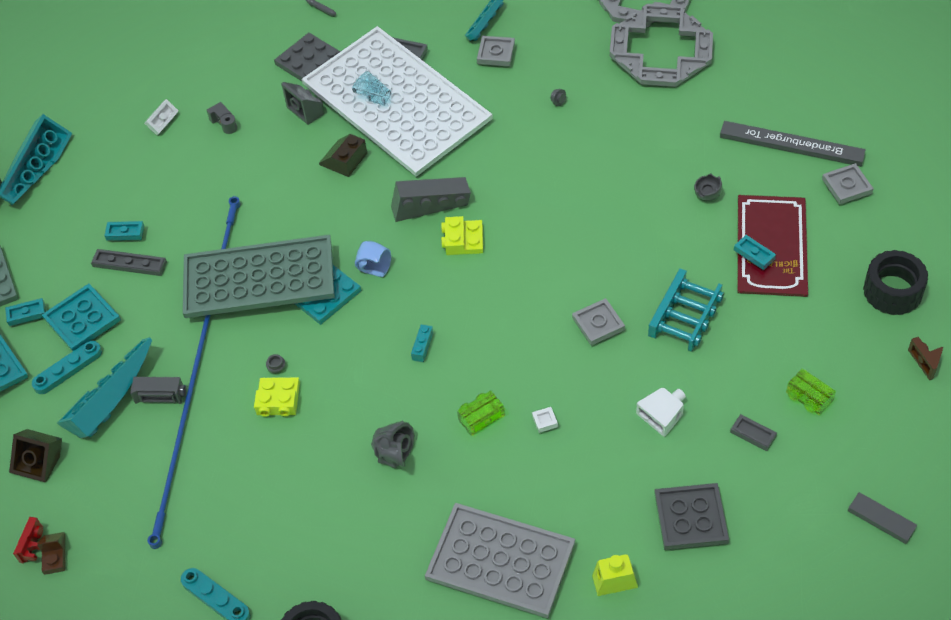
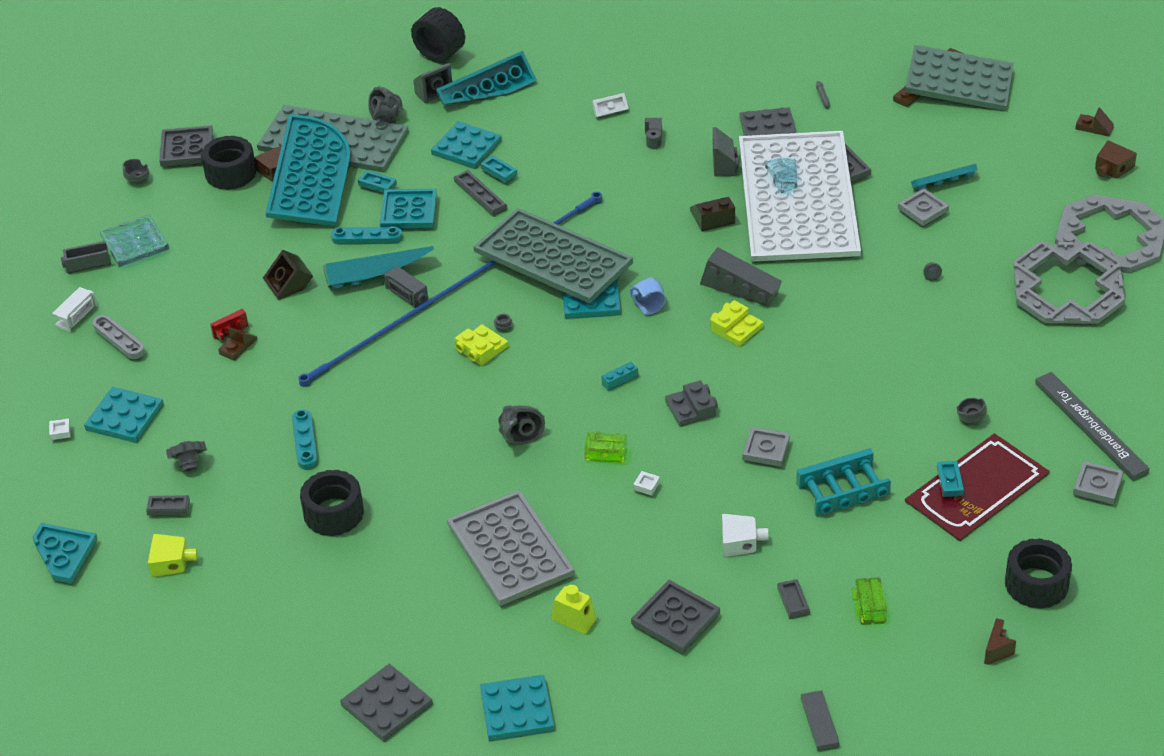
camera: 40 degrees right, 10 degrees down
none -> teal plate [431,121,502,169]
none -> dark grey plate [665,380,718,427]

